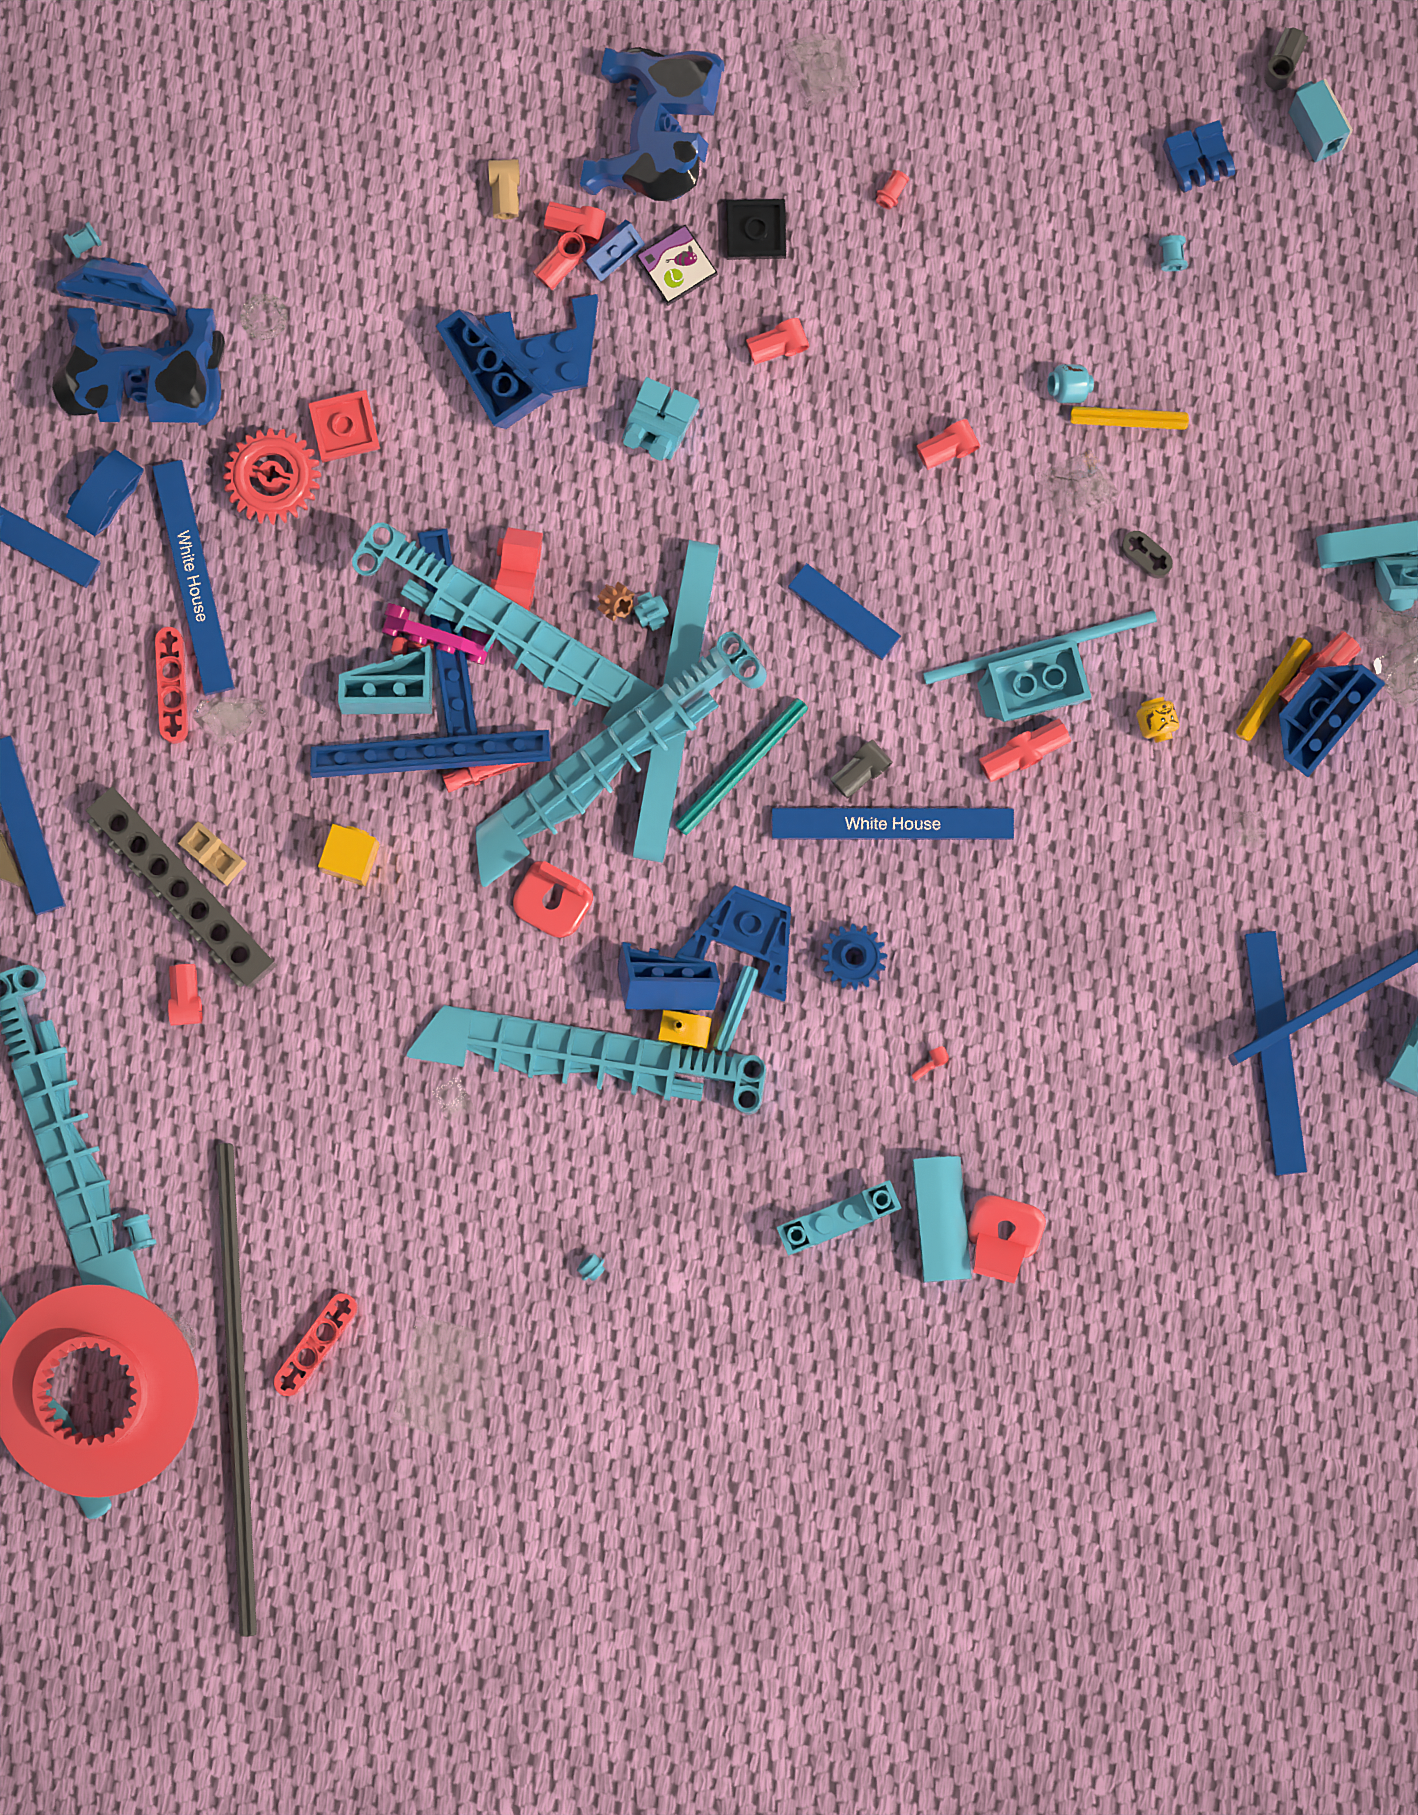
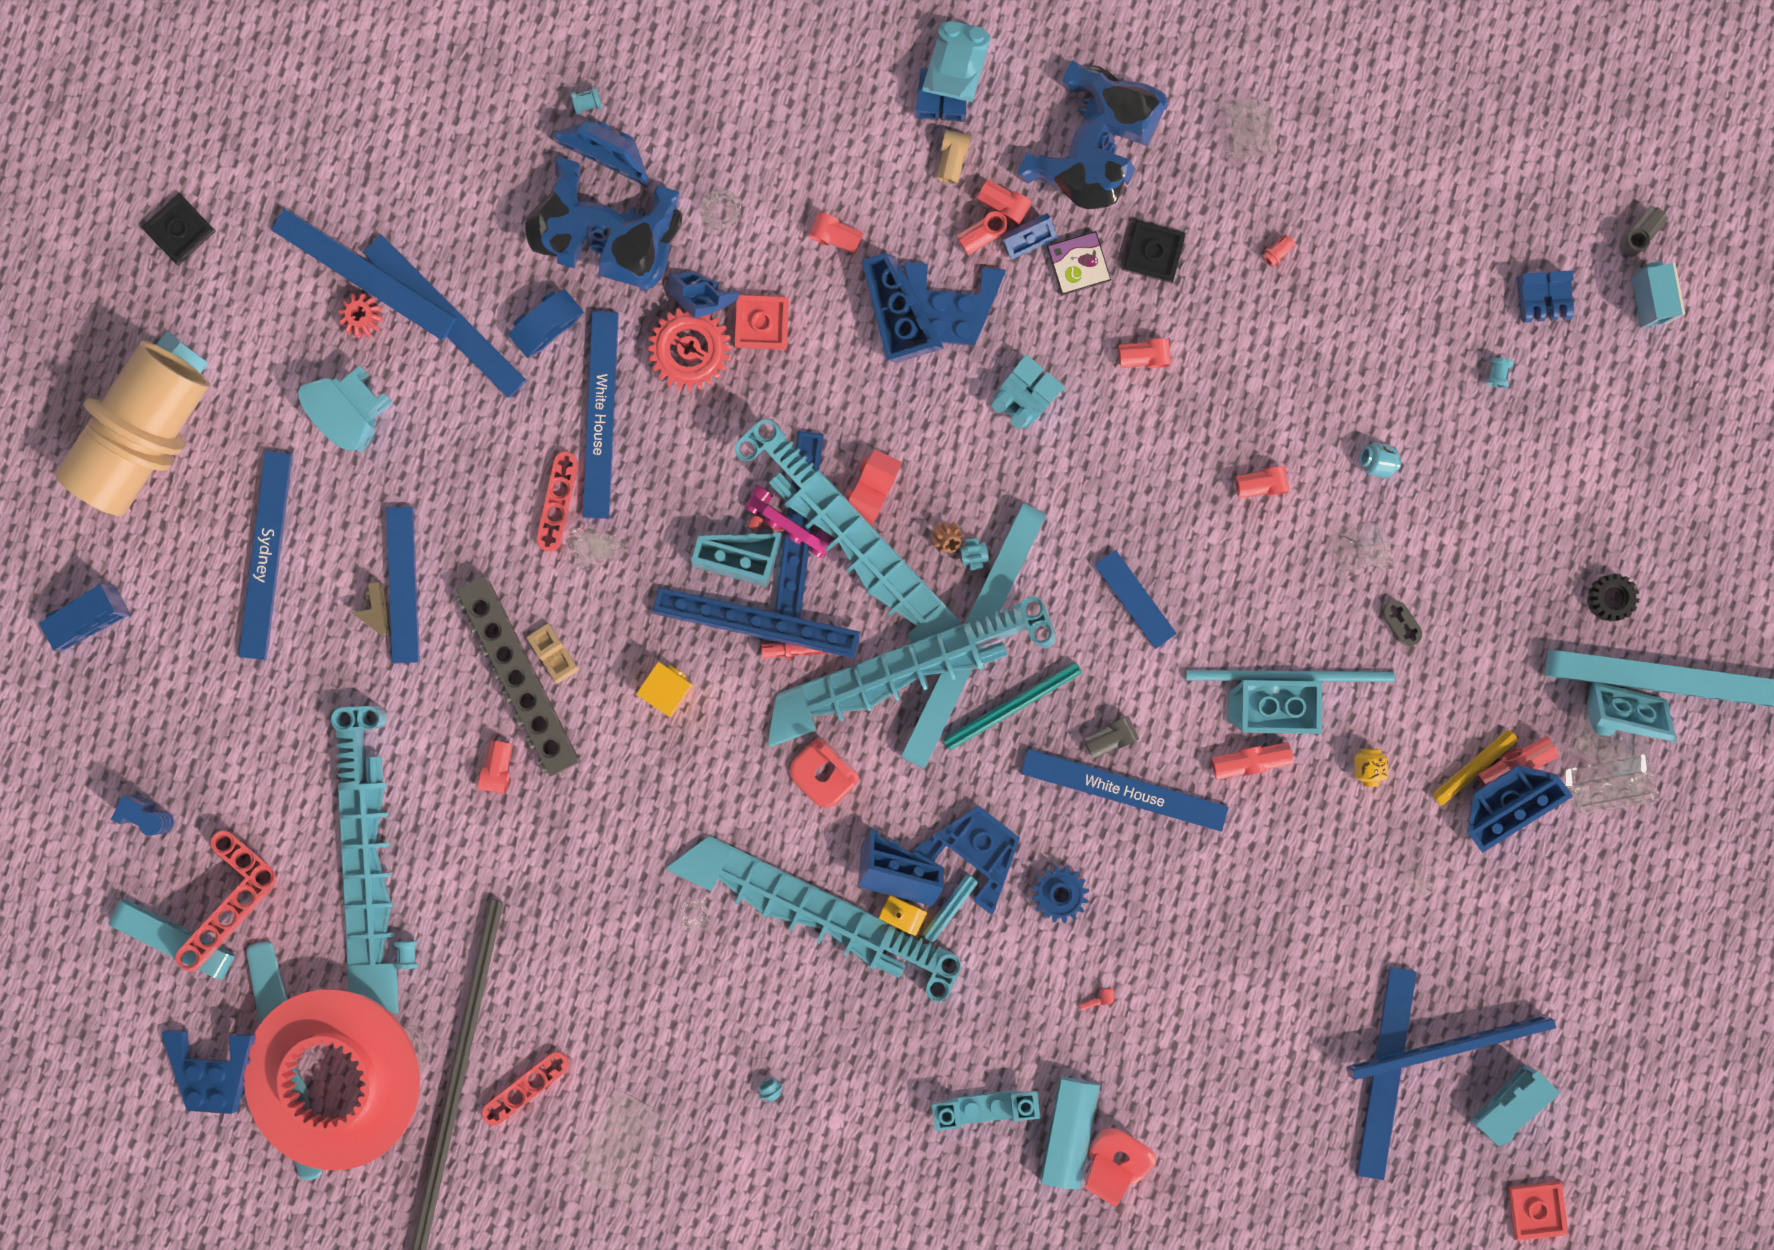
camera: 10 degrees right, 5 degrees up
yellow axle [1070,406,1189,430] -> none
none -> blue slope [668,271,739,318]
none -> coral piece [808,212,864,254]
none -> blue legs [915,68,967,122]
none -> medium azure slope [922,21,991,102]
none -> black tyre [1587,574,1640,622]

